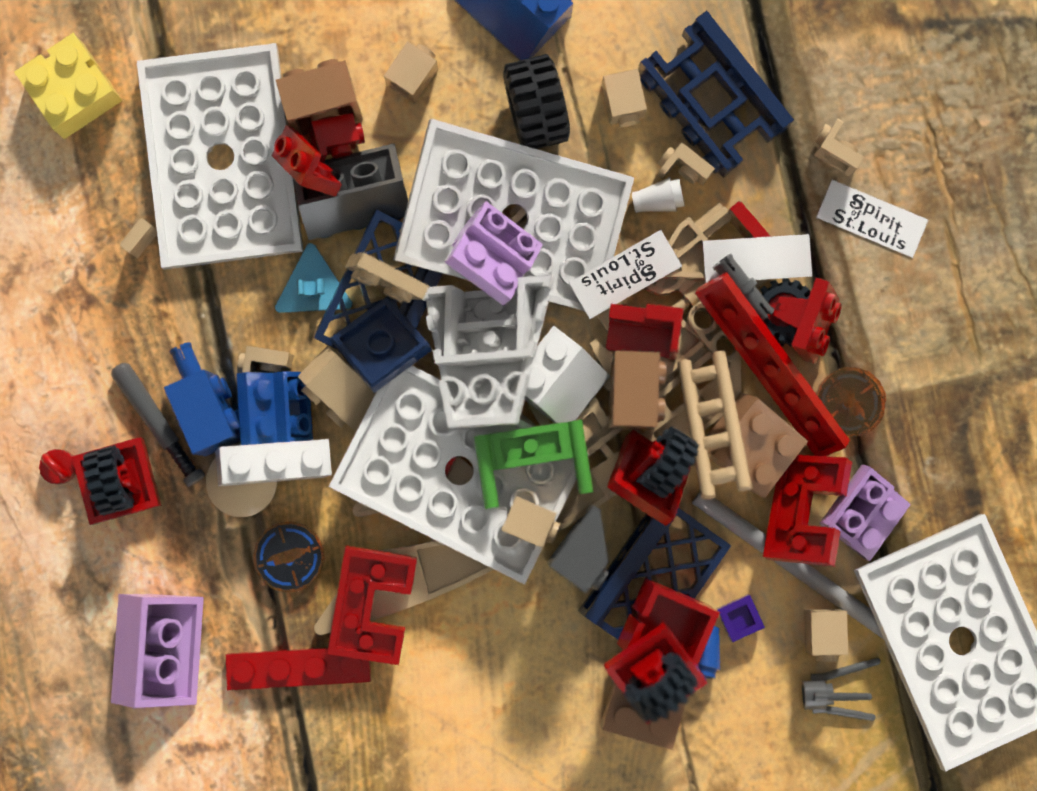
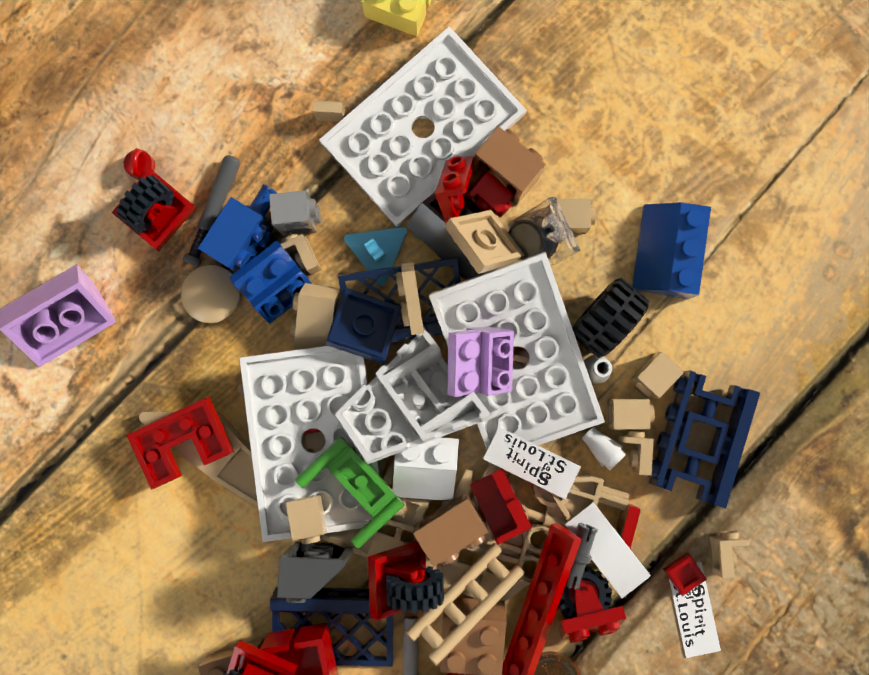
camera: 65 degrees right, 0 degrees up
white brick [215,439,332,486] -> none
red plate [225,647,372,691] -> none
tile [253,521,325,593] -> none
none -> light grey brick [269,190,321,236]
none -> tan plate [444,210,525,274]
none -> piece [508,197,581,267]
none -> white cone [584,355,612,384]
none -> tan brick [608,399,655,430]
none -> red tile [663,552,707,596]

